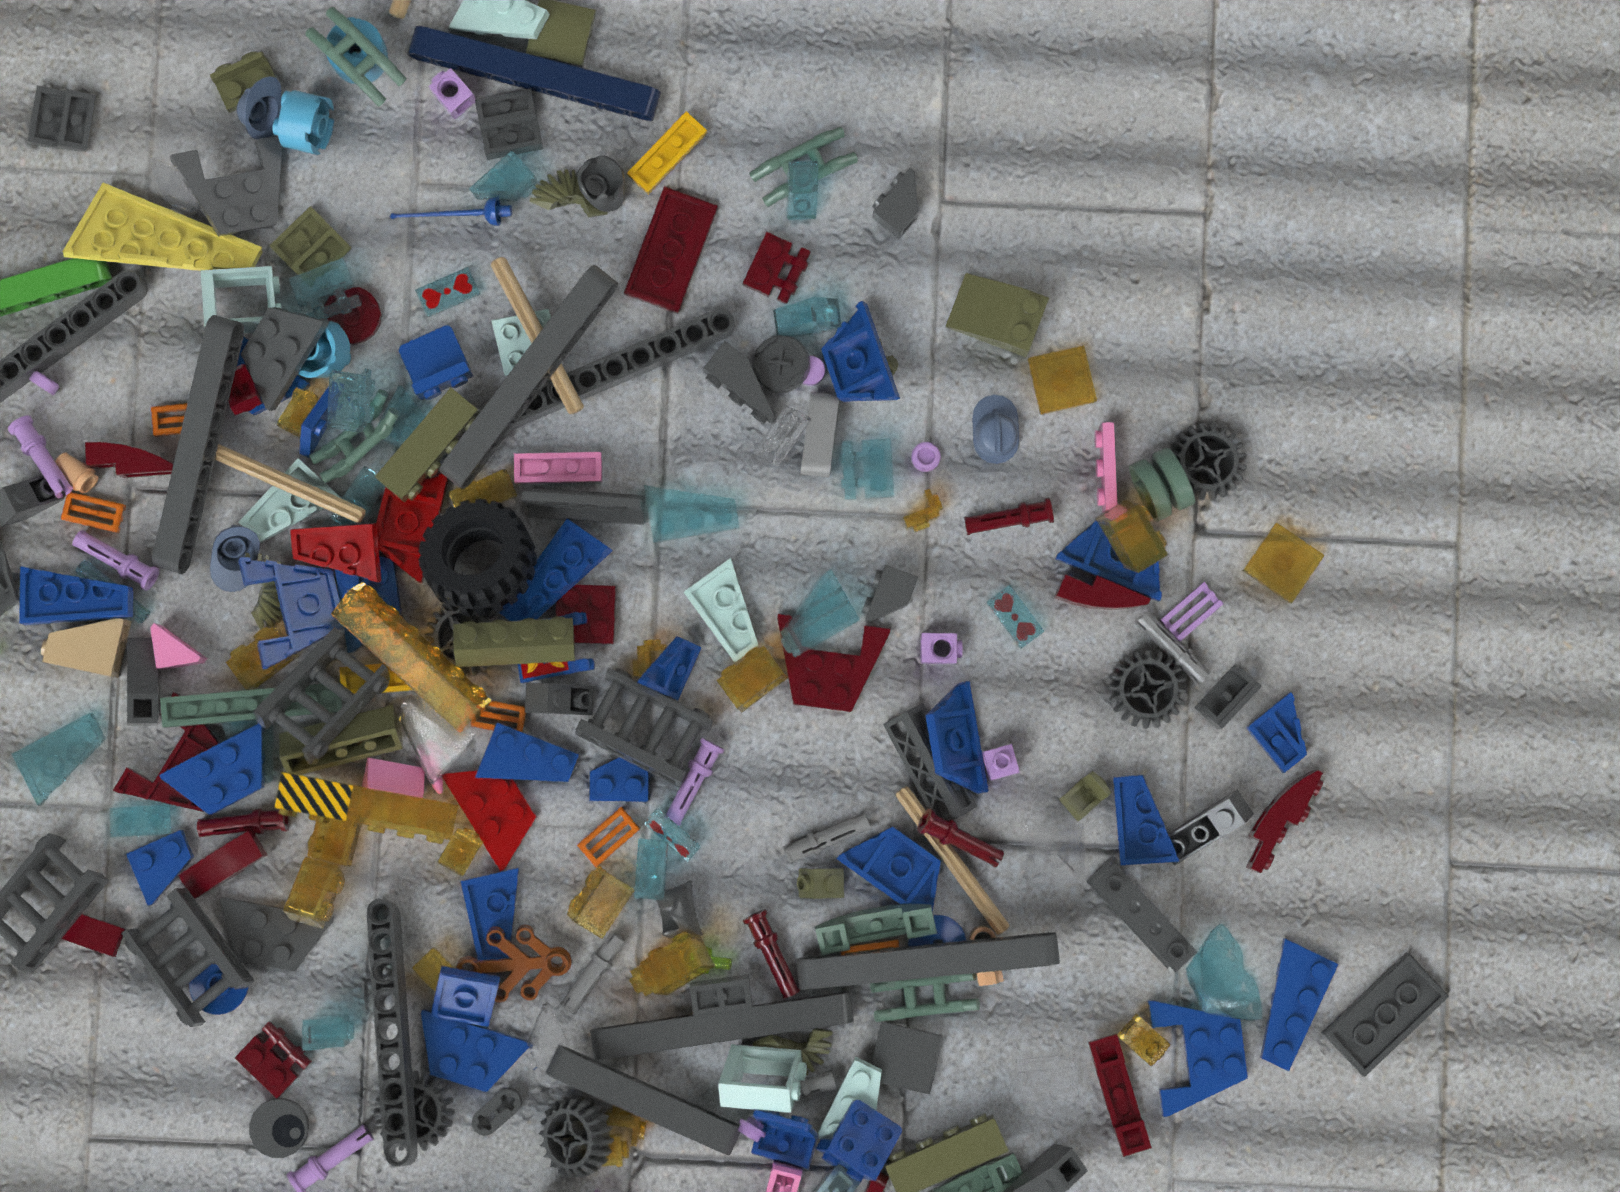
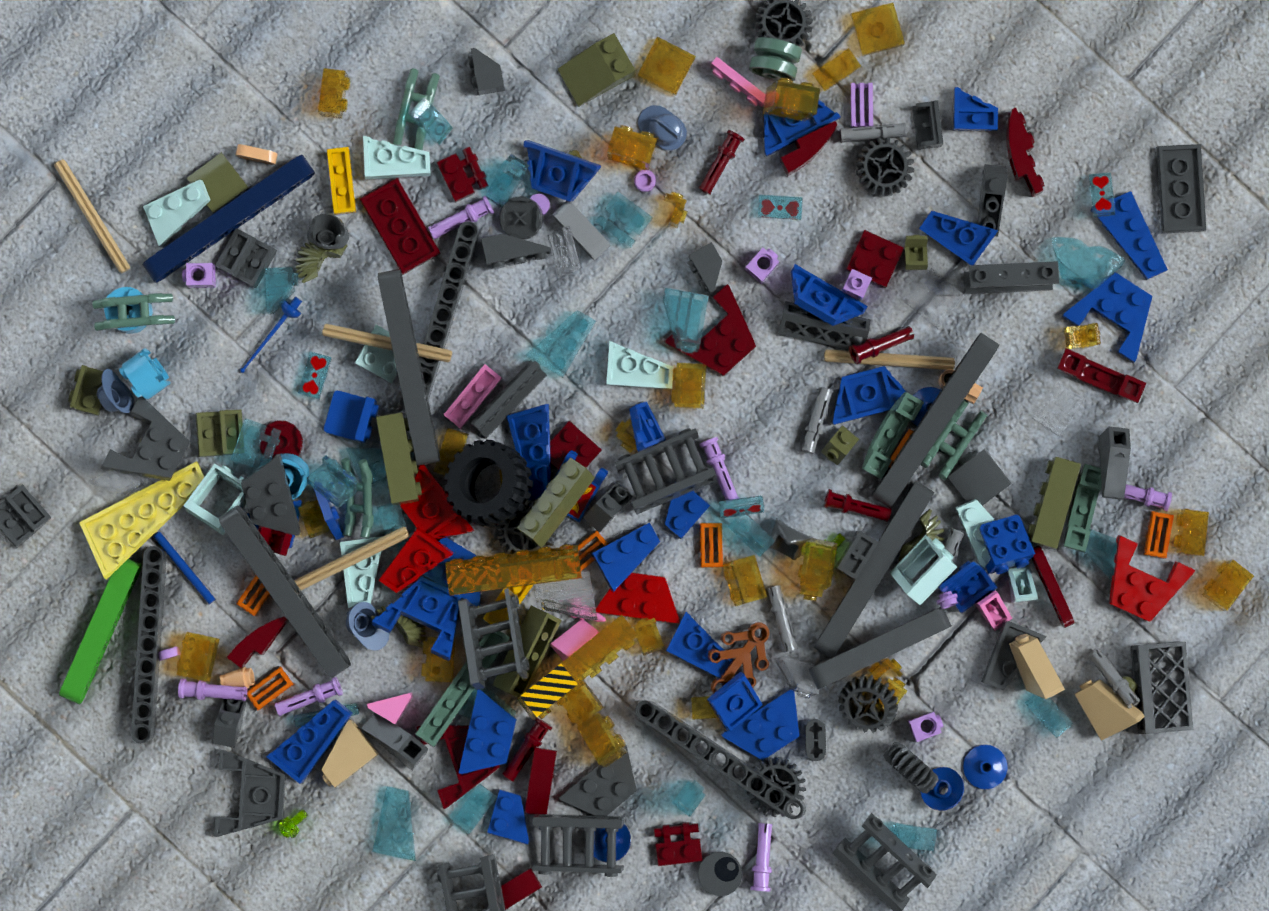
camera: 50 degrees left, 0 degrees up
none -> blue bar [153,532,216,605]
none -> clear yellow bracket [177,632,220,682]
none -> light nougat beam [235,144,278,165]
none -> clear yellow brick [318,68,350,119]
none -> light aqua wing [363,136,431,179]
none -> lavender pin [428,195,494,240]
none -> clear yellow brick [607,125,657,171]
none -> clear yellow slope [812,48,862,91]
none -> dark red plate [846,230,904,288]
none -> clear light blue tile [1089,172,1115,217]

